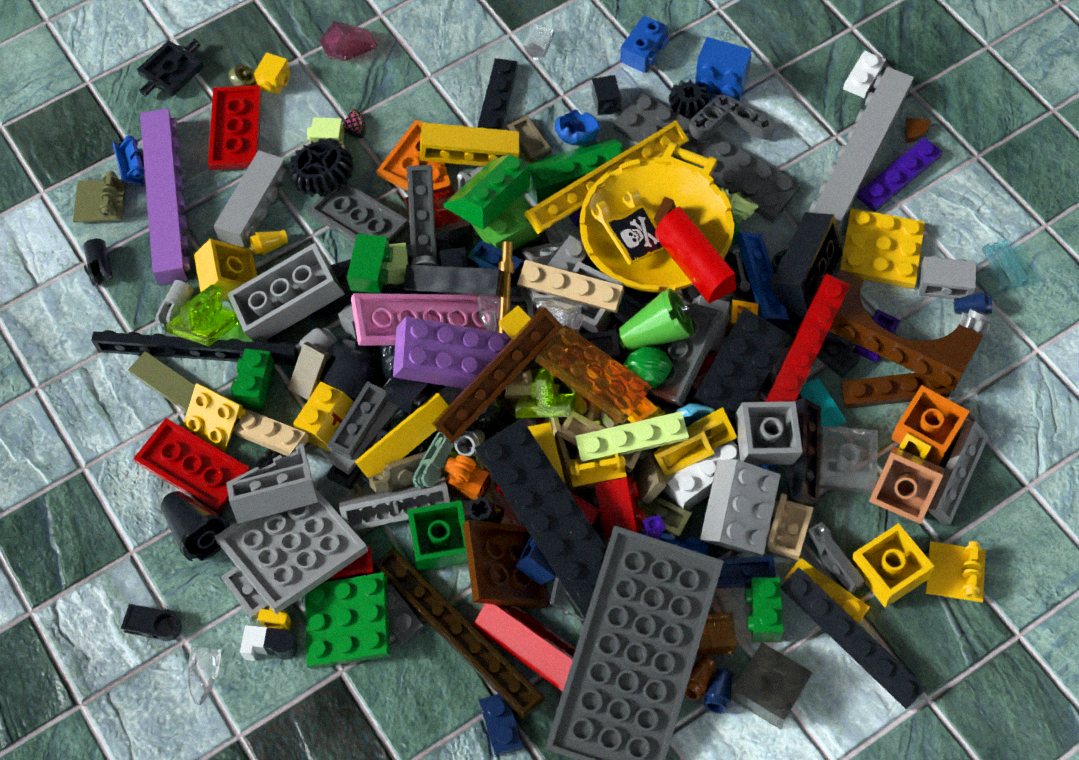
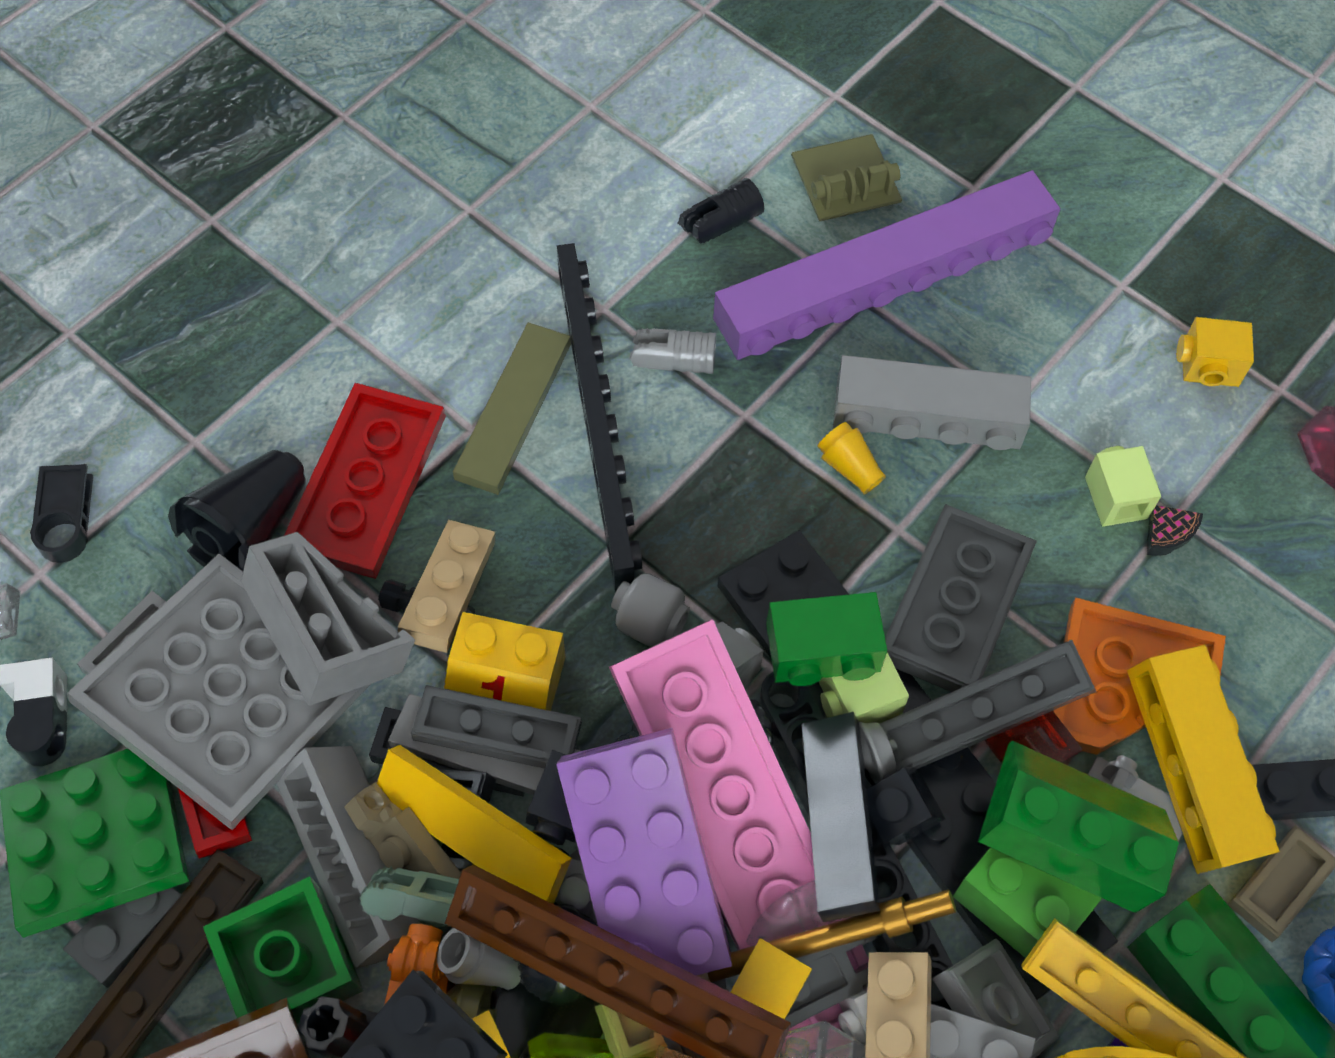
camera: 70 degrees right, 0 degrees up
blue hinge [113,136,145,186] -> none
black plate [137,39,204,97] -> none
clear neon green bracket [166,284,240,346] -> none
yellow hinge [182,383,246,452] -> none
yellow slope [194,239,257,301] -> none
red plate [208,85,262,170] -> none
light grey brick [227,243,345,342] -> none
olive hat [228,65,256,86] -> none
green brick [231,349,275,411] -> none
yellow plate [258,608,292,631] -> none
tile [287,342,329,400] -> none
black gear [288,138,354,197] -> none
black brick [320,339,376,399] -> none
dark blue plate [467,240,523,281] -> none

